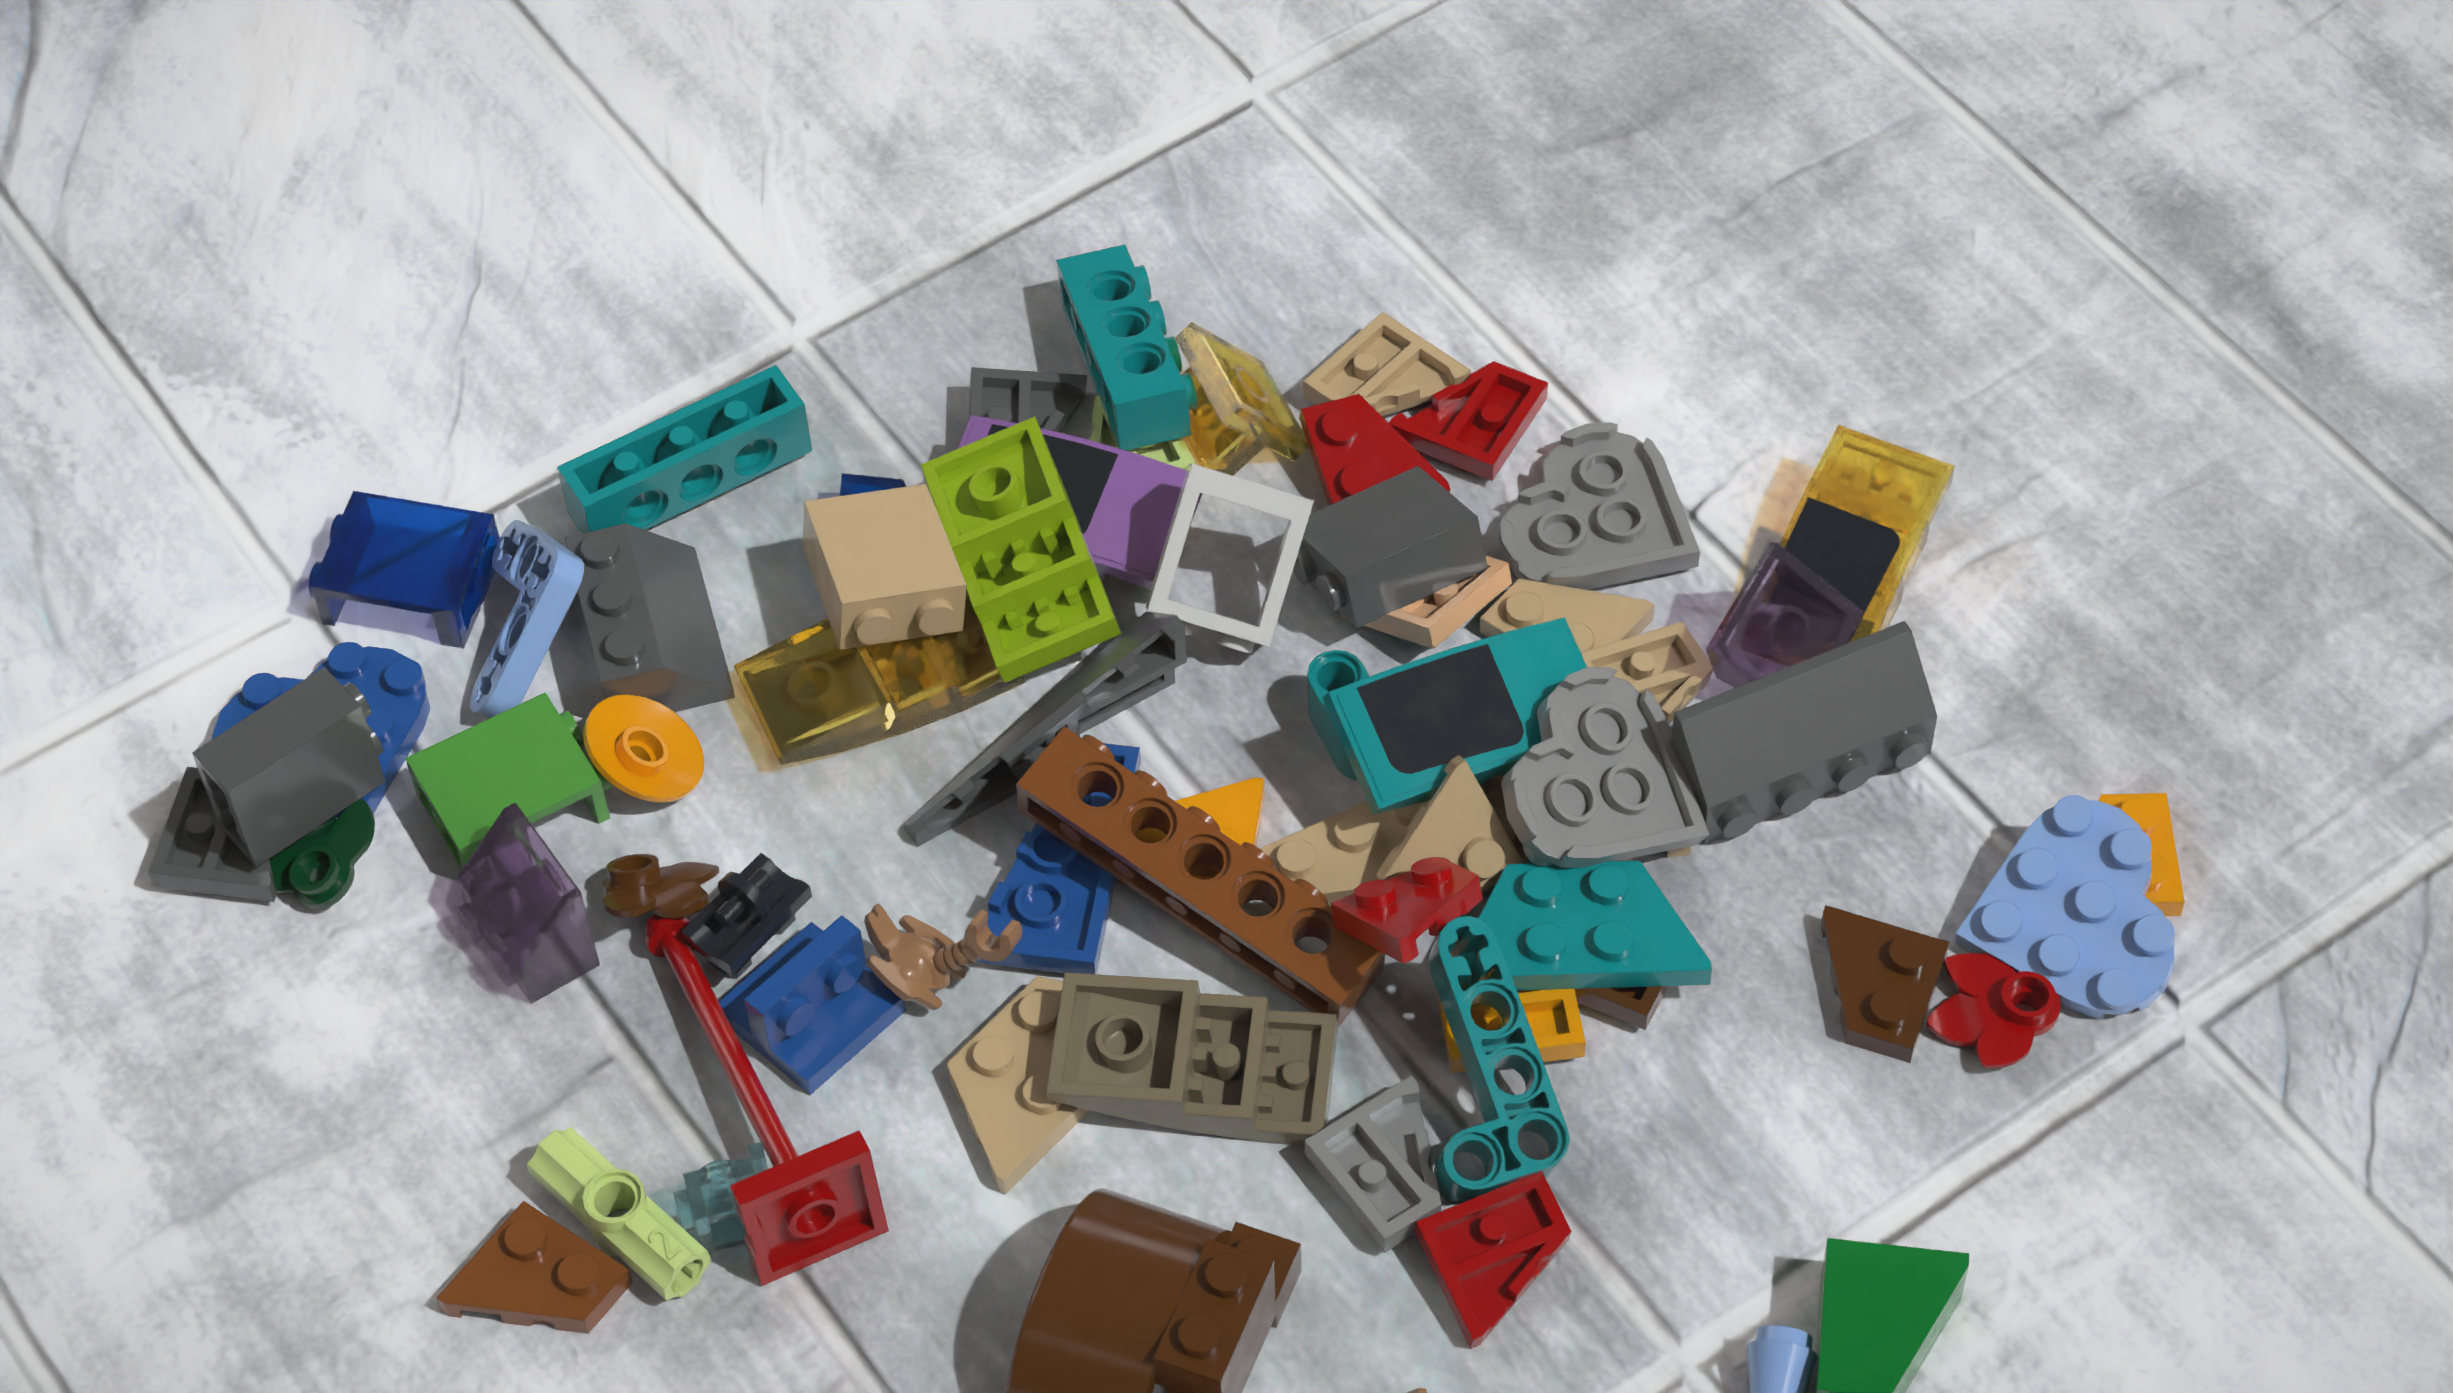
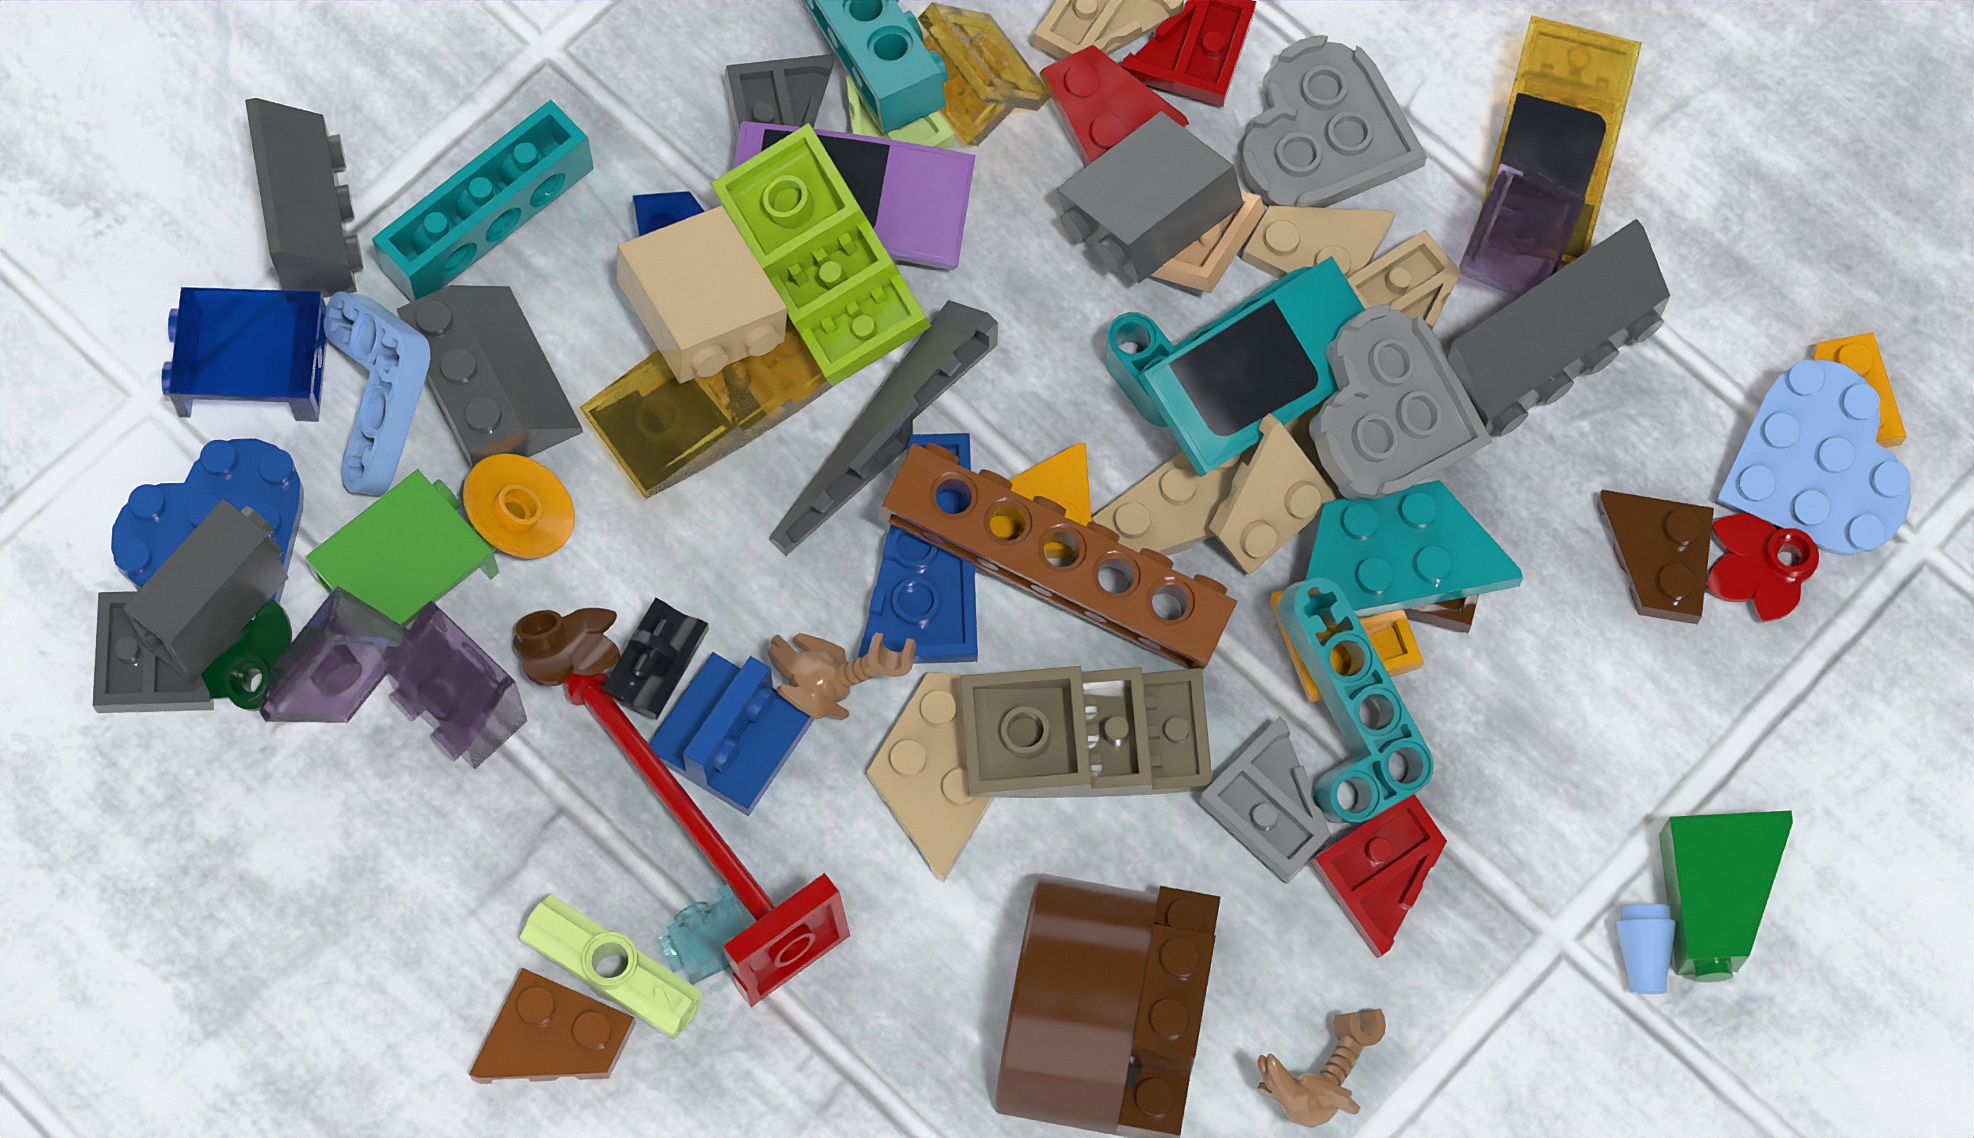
camera: 15 degrees left, 15 degrees up
white window [1145,463,1314,654] -> none
red wing [1330,857,1483,964] -> none
none -> dark grey slope [245,98,364,304]
none -> slope [259,585,416,723]

